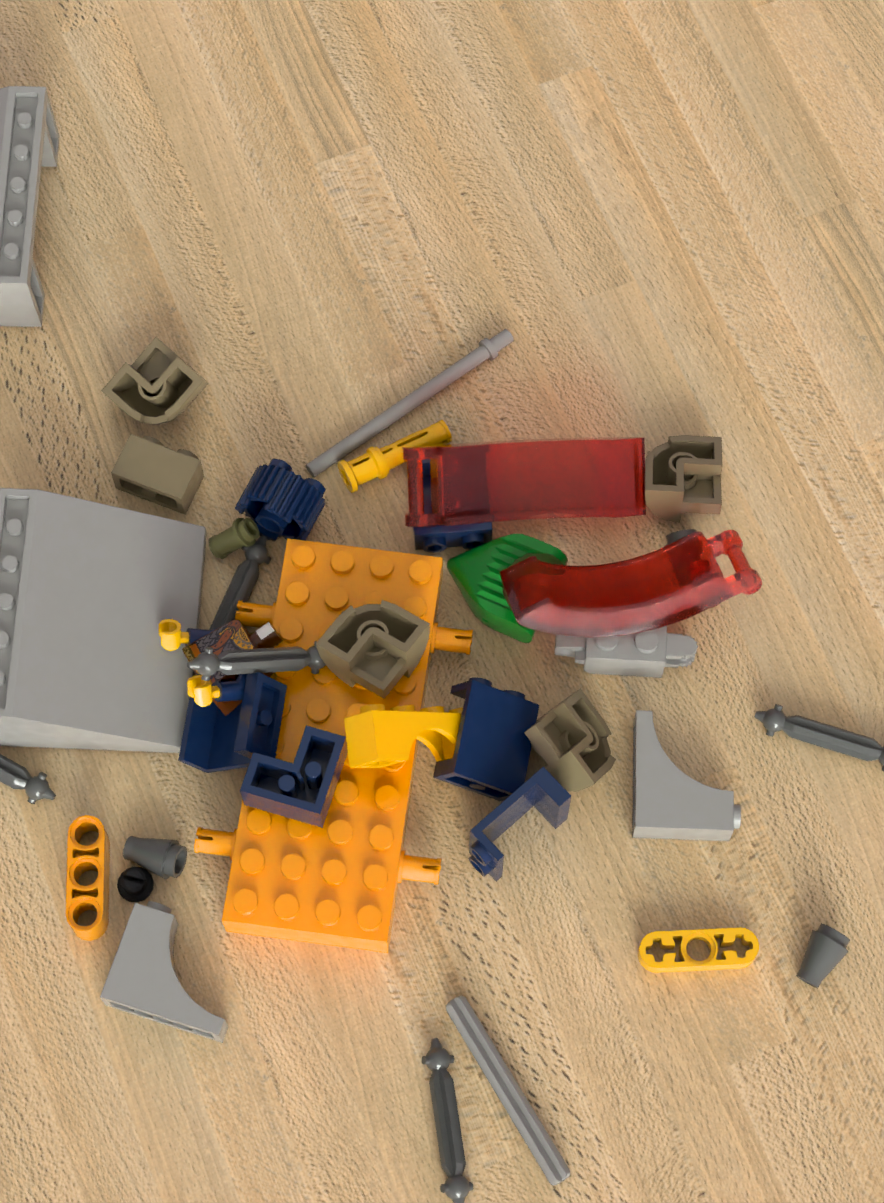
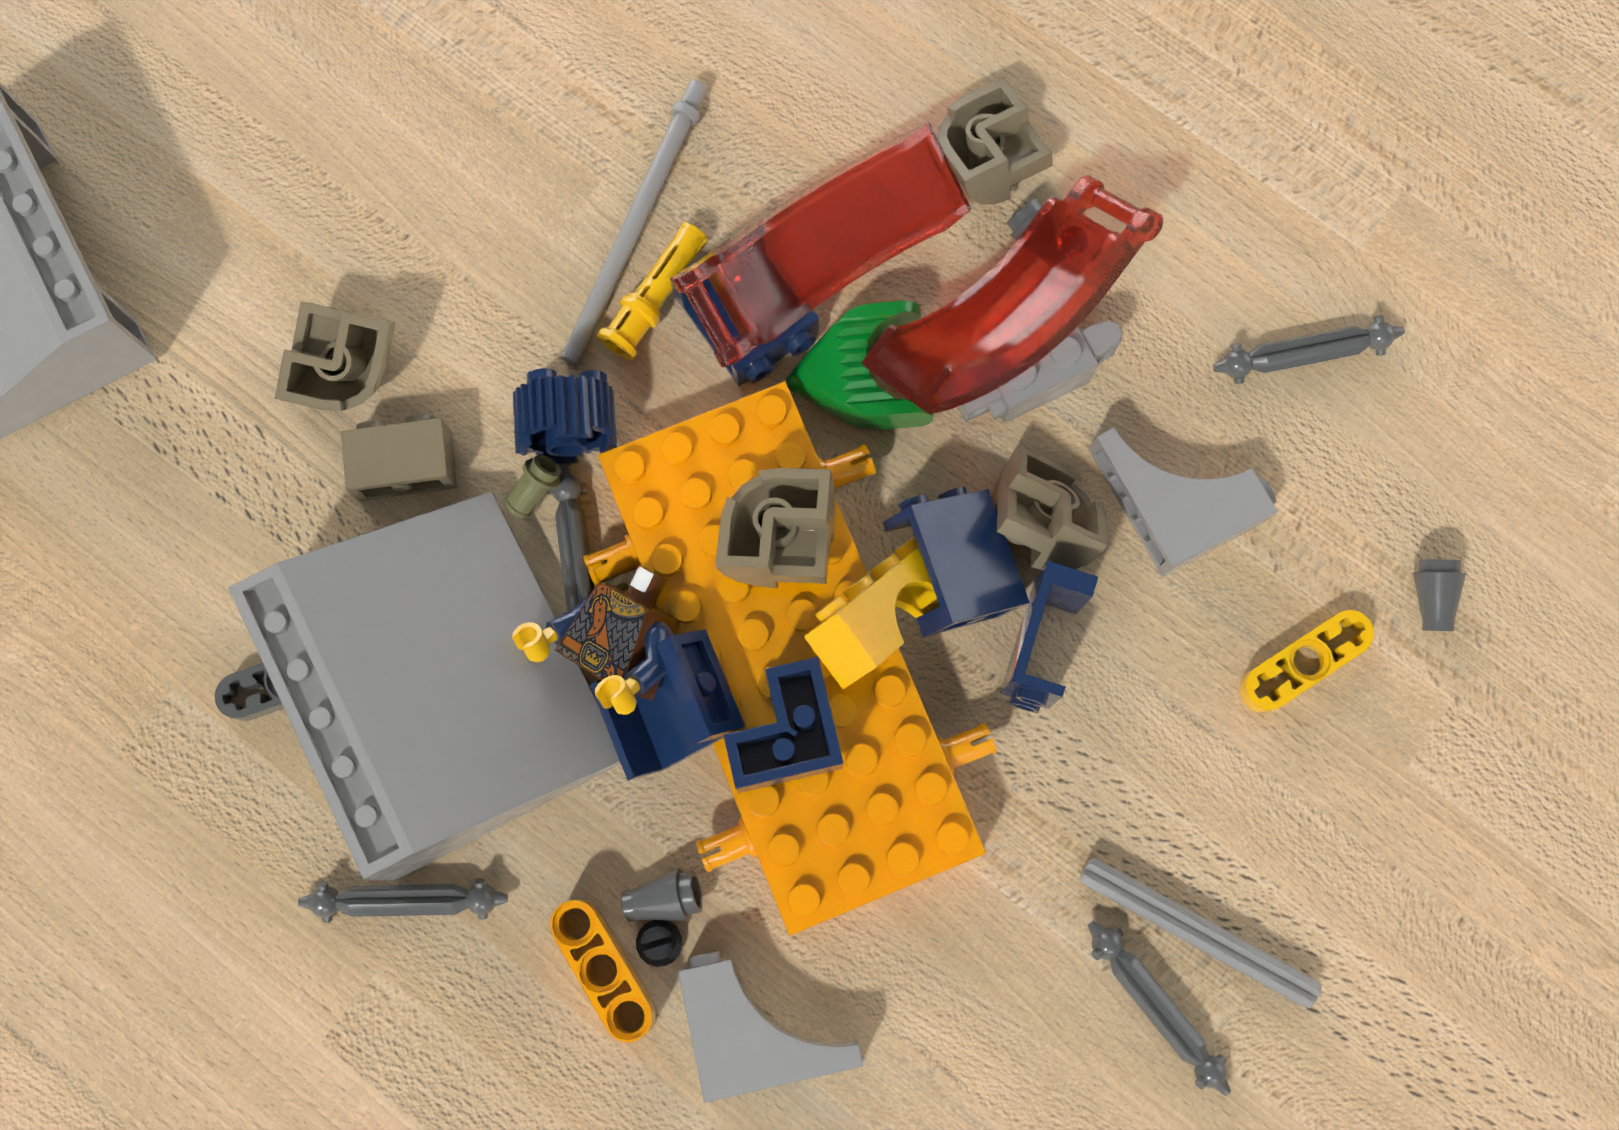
camera: 30 degrees left, 10 degrees up
dark grey wheel [187,641,326,681] -> none

